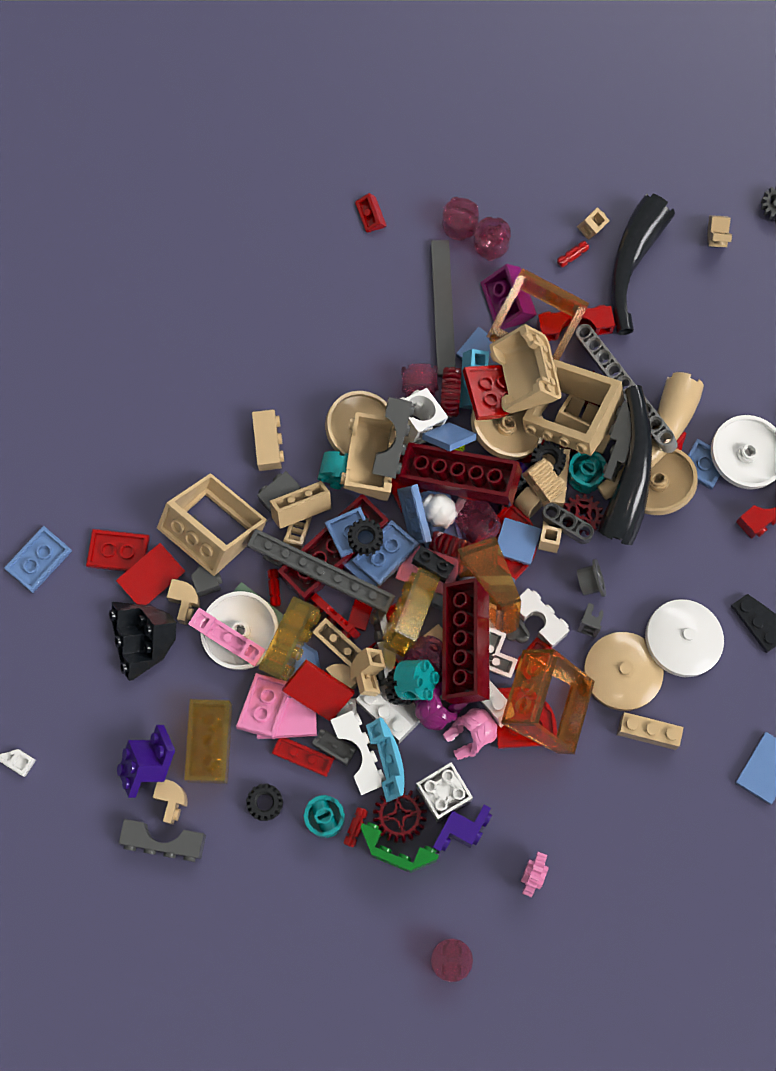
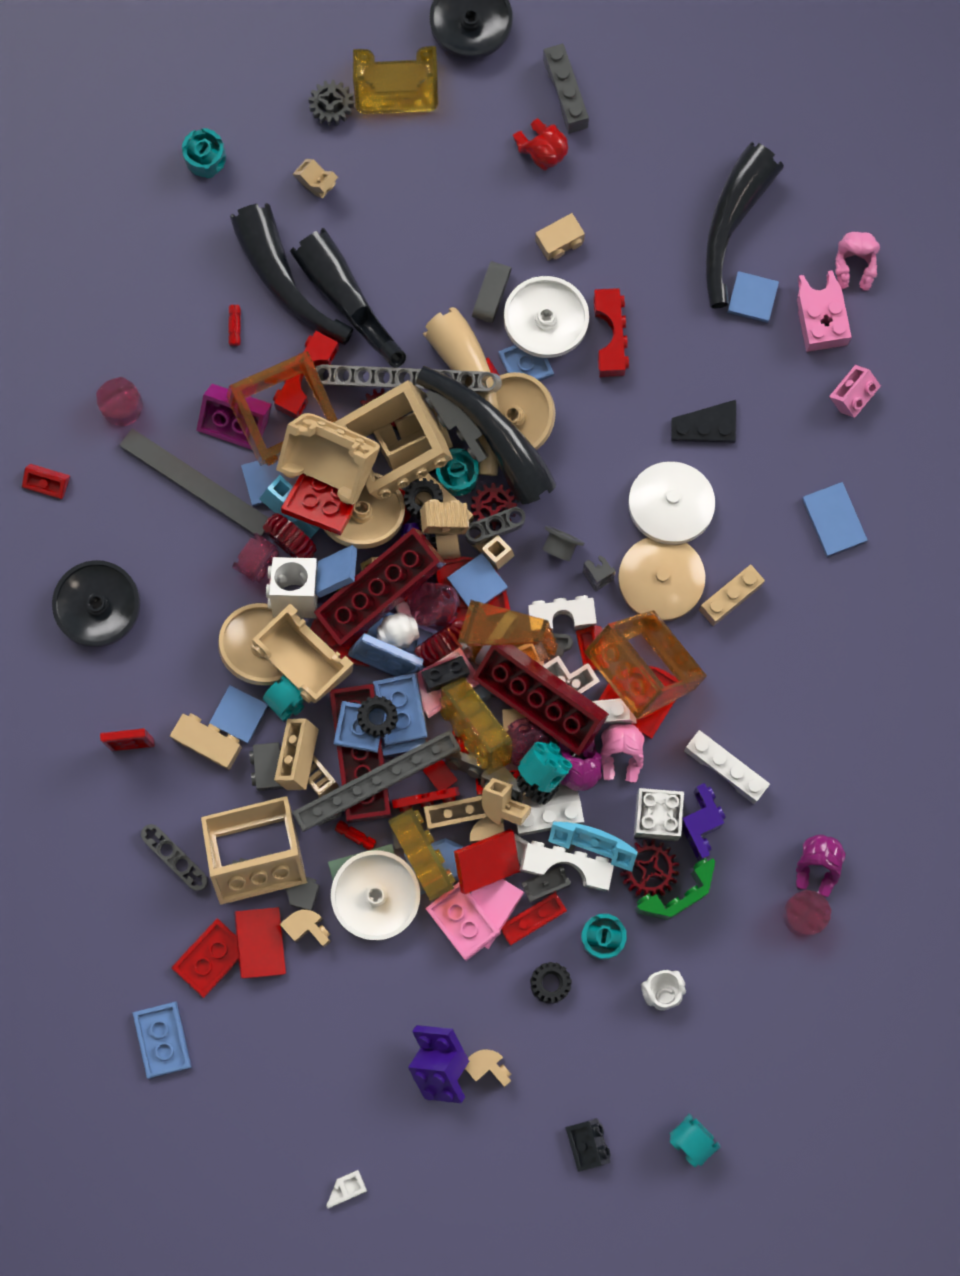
camera: 55 degrees left, 5 degrees up
black brick [109,602,177,681] -> none
dark grey arch [119,819,206,862] -> none
clear yellow brick [184,699,233,784] -> none
bright pink slope [188,608,266,666] -> none
red axle [344,807,368,847] -> none
dark grey arch [372,396,415,478] -> none
clear pink brick [474,217,511,261] -> none
bright pink gear [521,852,549,897] -> none
tan brick [577,207,610,240] -> none
none -> black dish [52,560,140,647]
none -> red tile [100,728,155,751]
none -> dark grey beam [141,824,208,891]
none -> teal brick [182,128,226,178]
none -> medium blue tile [209,685,268,744]
none -> black brick [290,228,406,368]
none -> dark grey beam [472,261,512,323]
none -> black bracket [565,1118,610,1172]
none -> white hair [641,970,686,1011]
none -> teal brick [670,1114,721,1167]
none -> white arch [684,730,770,804]
none -> magenta hair [796,835,846,898]

